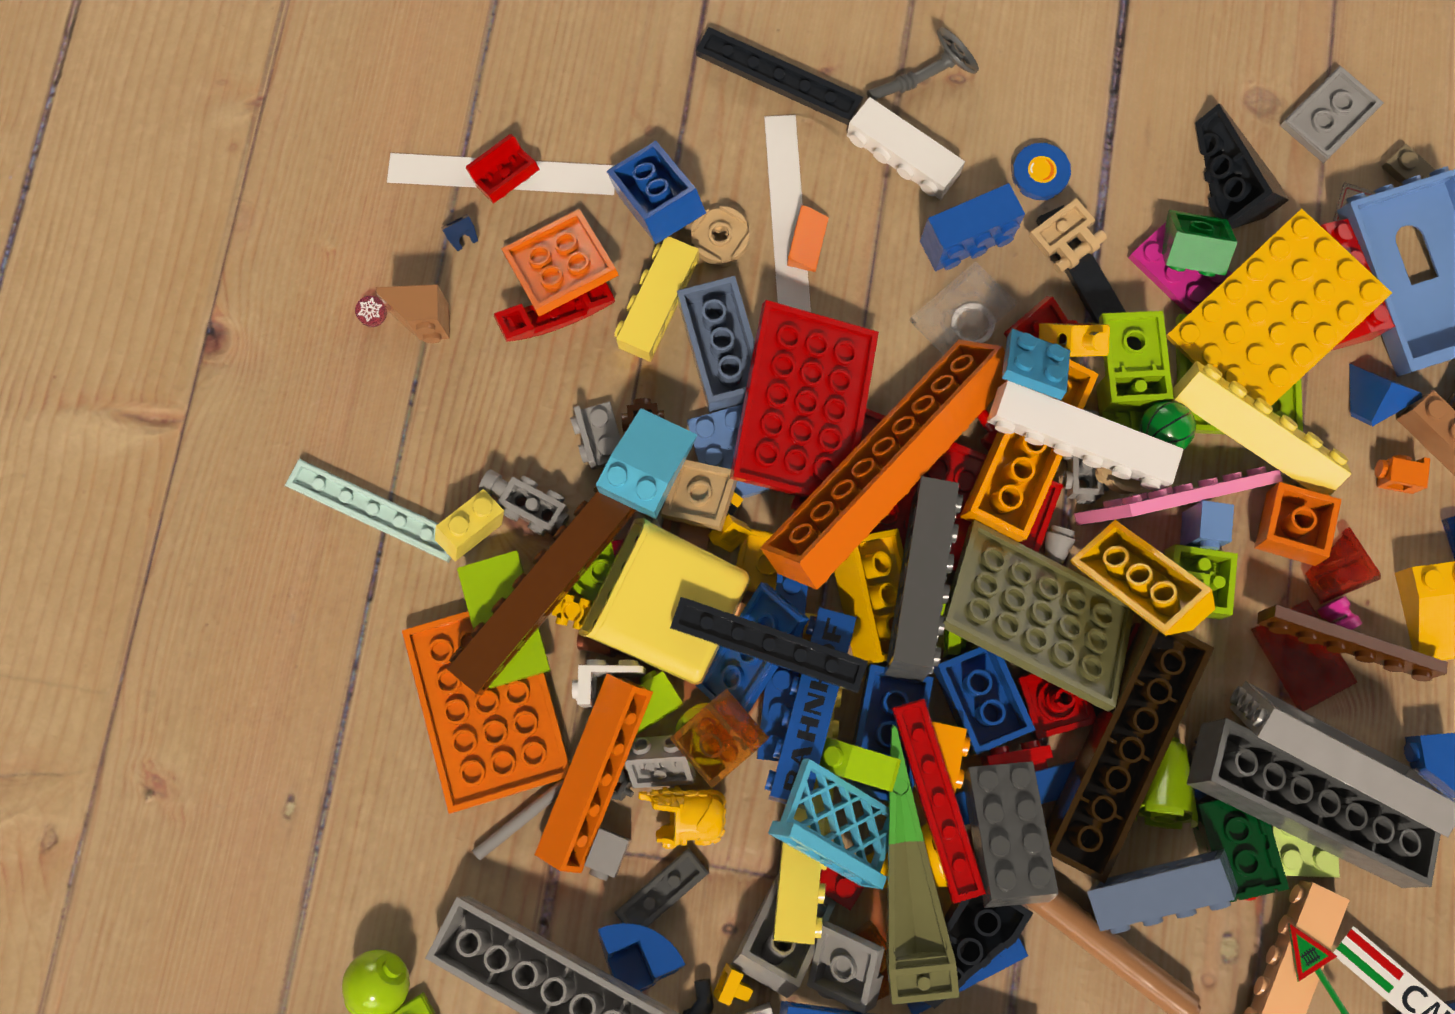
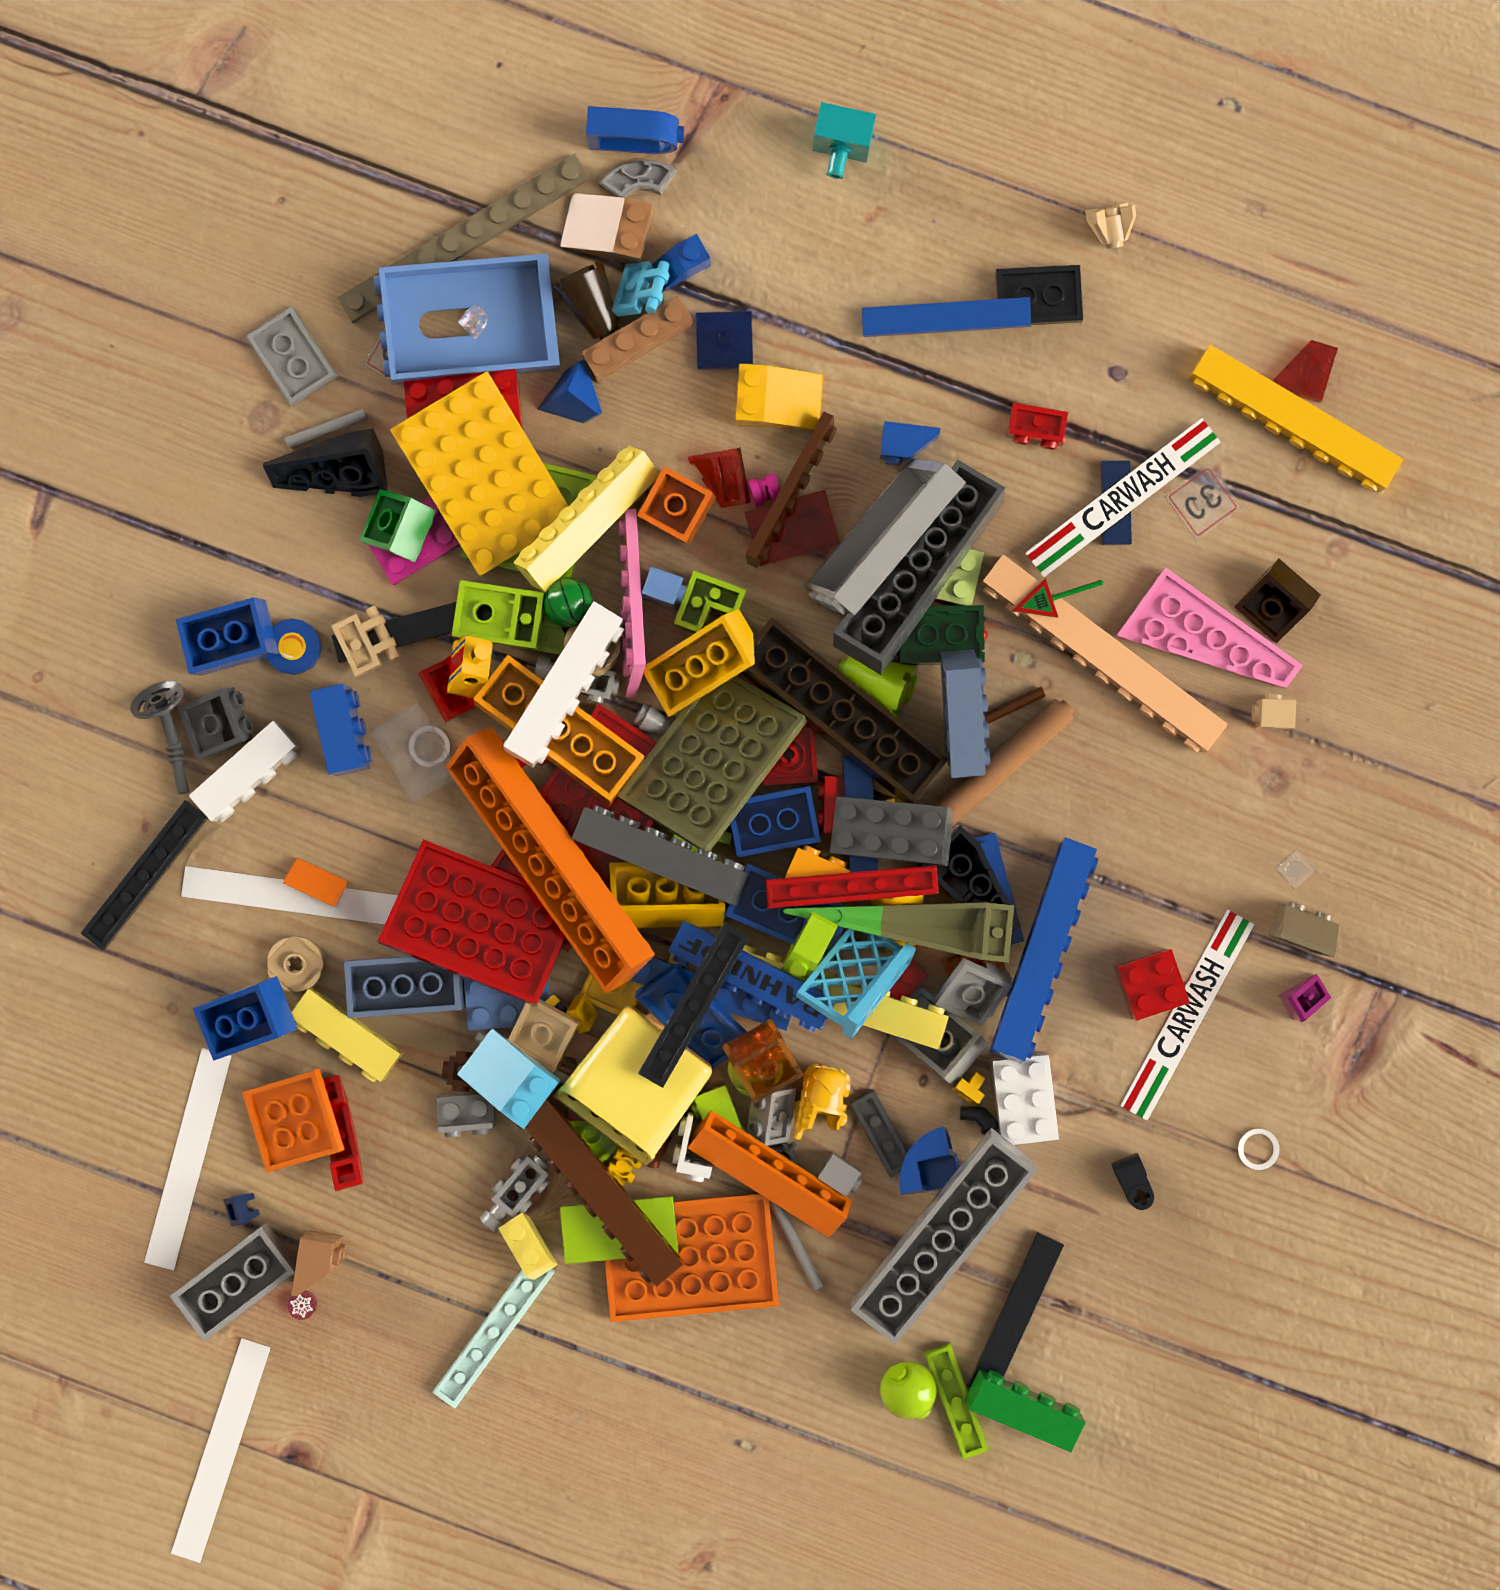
camera: 75 degrees left, 10 degrees up
red bracket [466,134,540,204] -> none
dark azure plate [1002,329,1070,400] -> none
orange brick [1375,455,1430,494] -> none
none -> light grey brick [170,1223,296,1341]
none -> white sticker [171,1338,271,1563]
none -> blue brick [176,597,279,676]
none -> dark grey plate [178,687,254,760]
none -> light grey bar [285,409,367,448]
none -> clear tile [458,305,488,339]
none -> reddish brown bar [985,687,1046,724]

